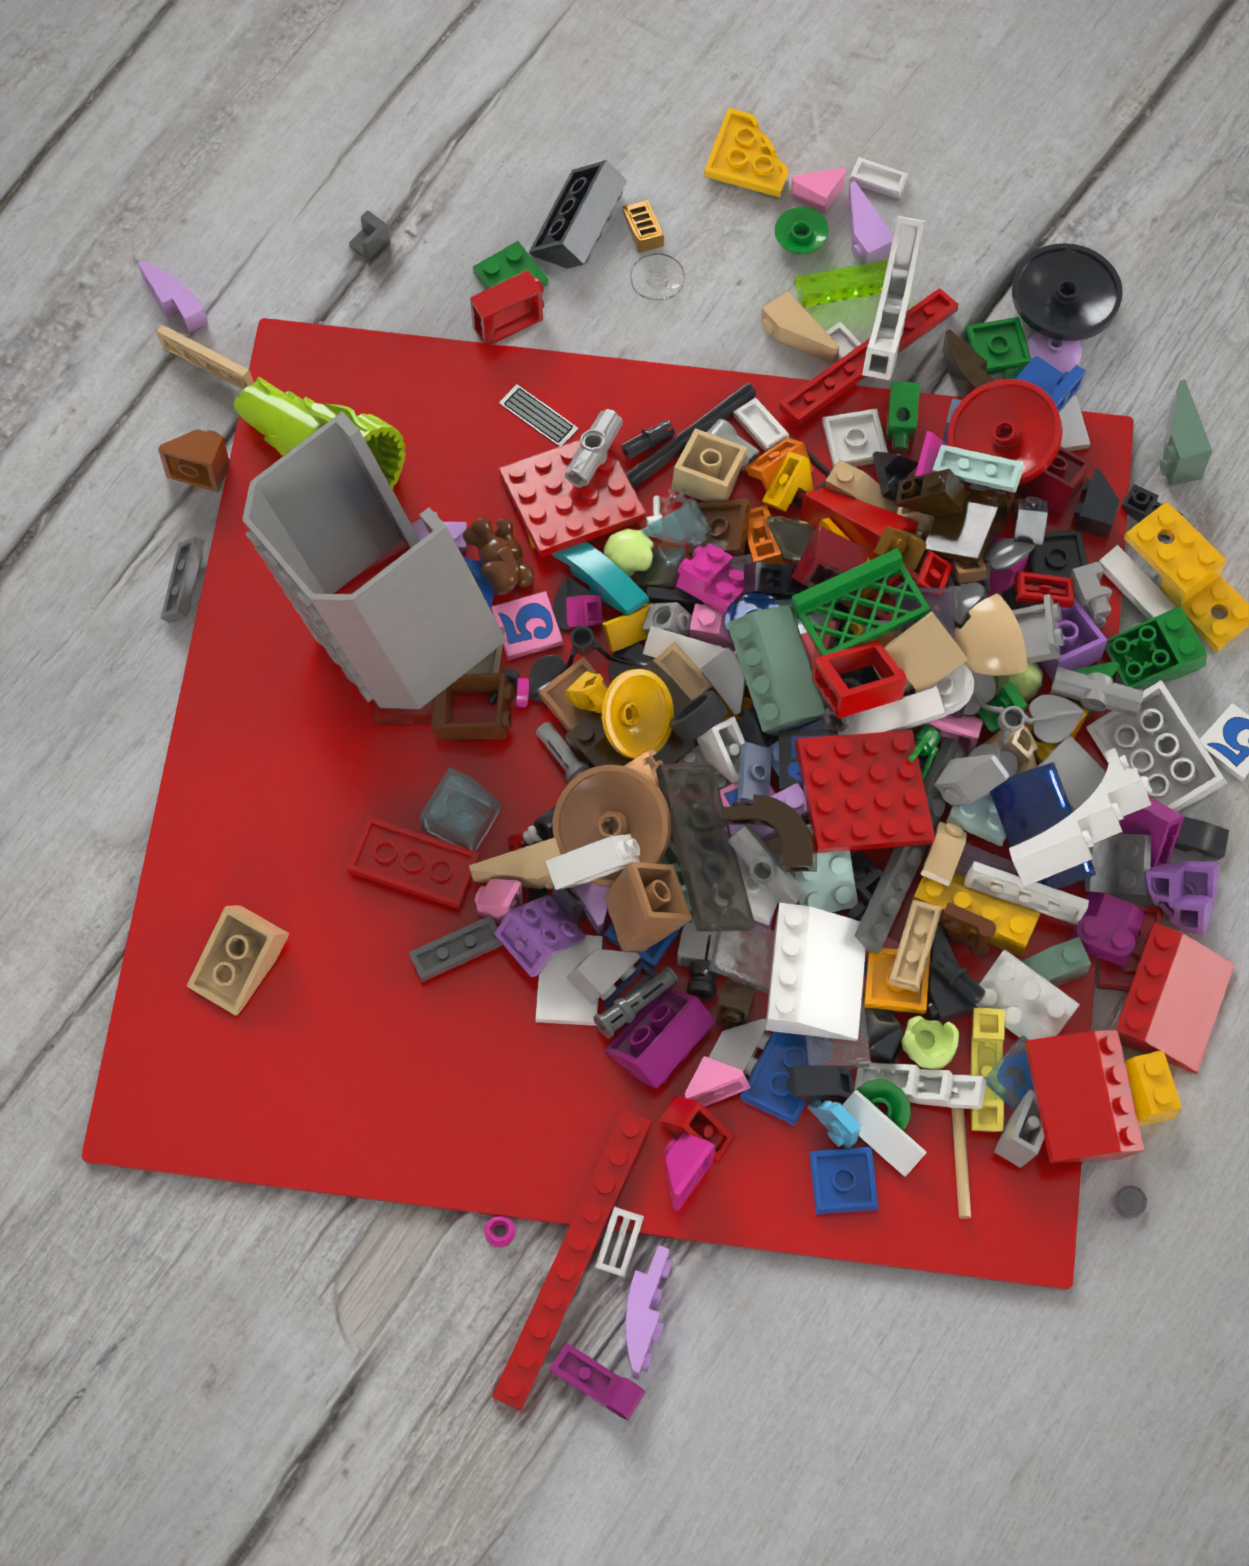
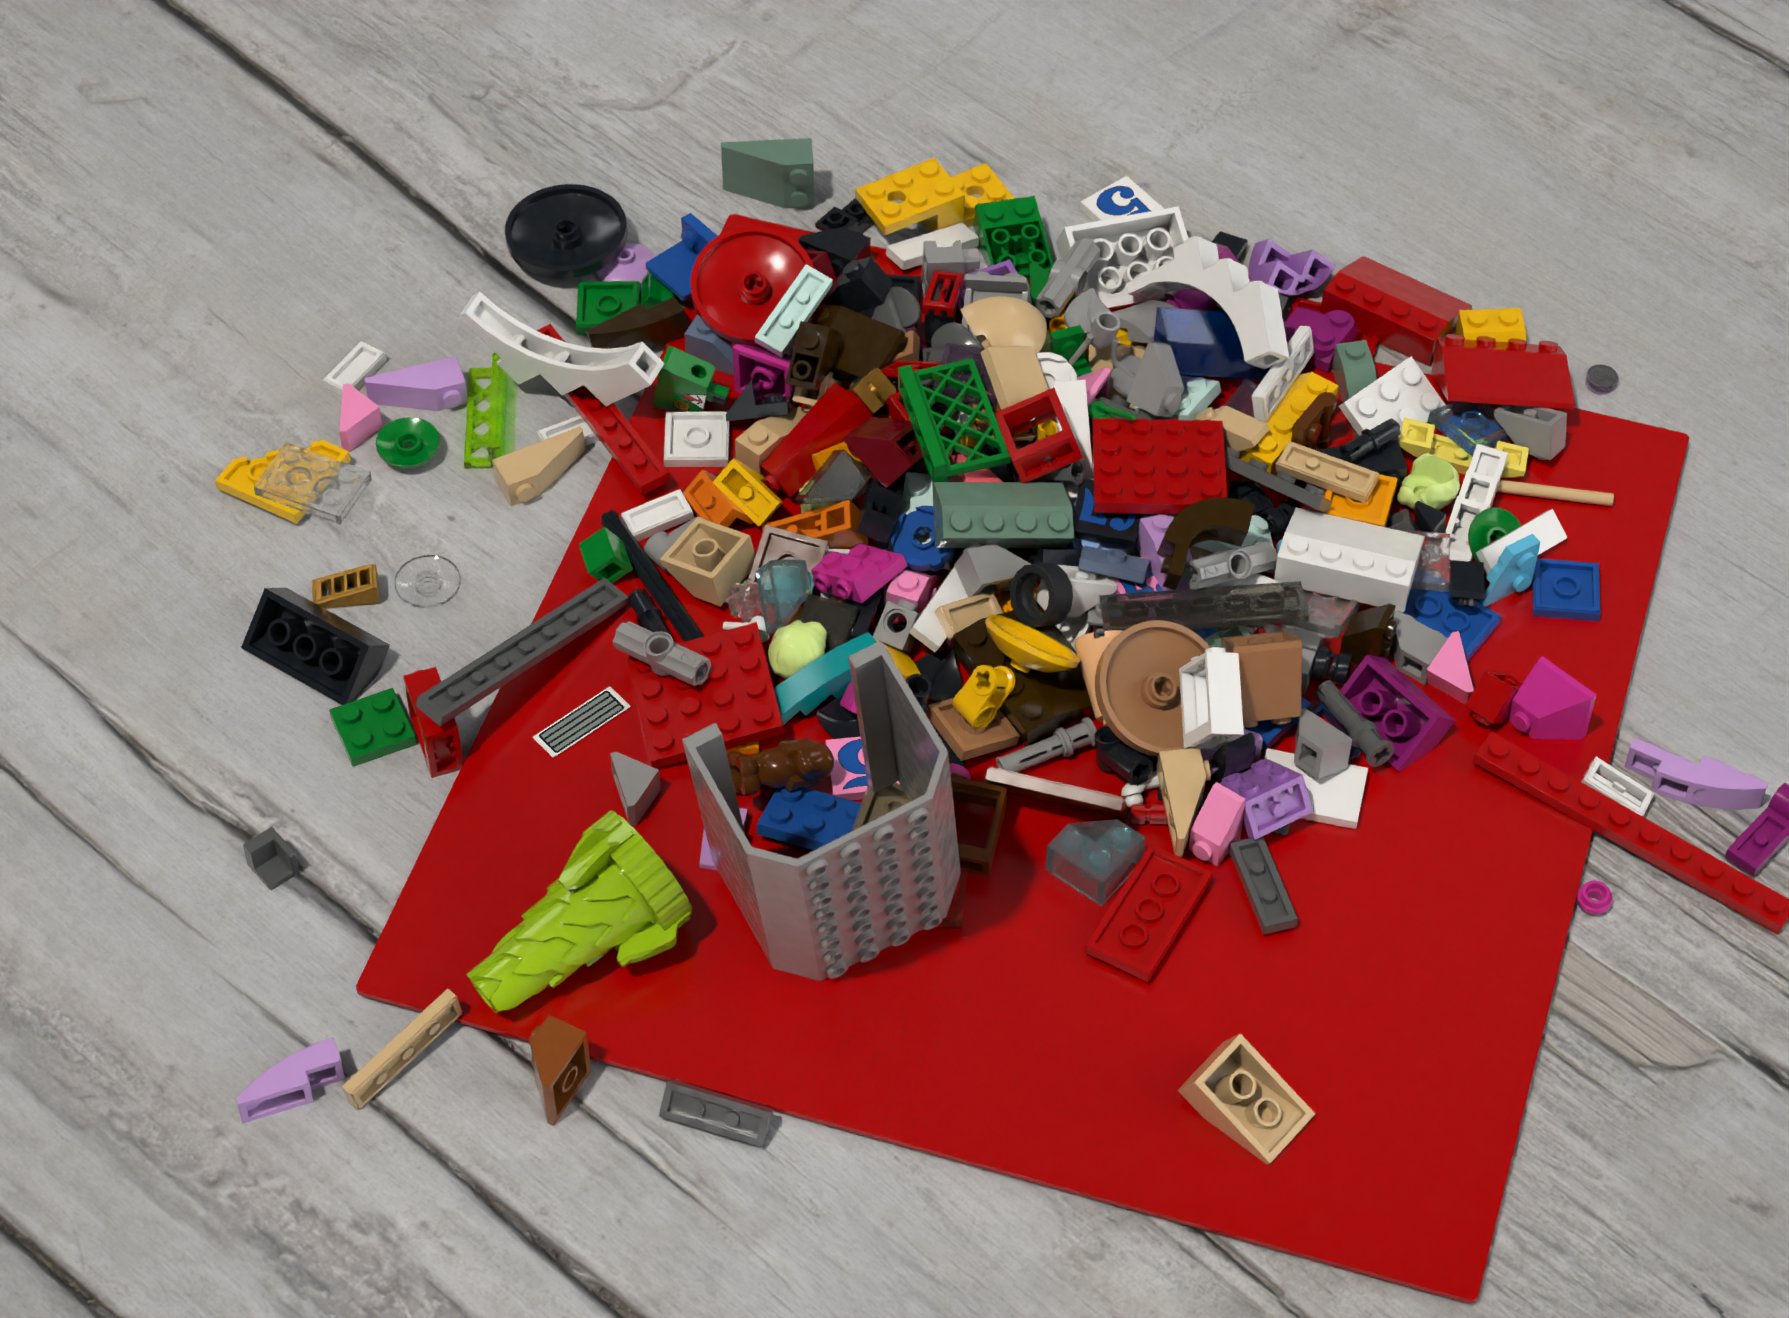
camera: 80 degrees left, 15 degrees down
none -> clear plate [254,442,372,525]
none -> dark grey plate [416,578,628,726]
none -> green brick [579,527,633,583]
none -> light grey slope [610,752,661,826]
none -> tile [985,767,1129,820]

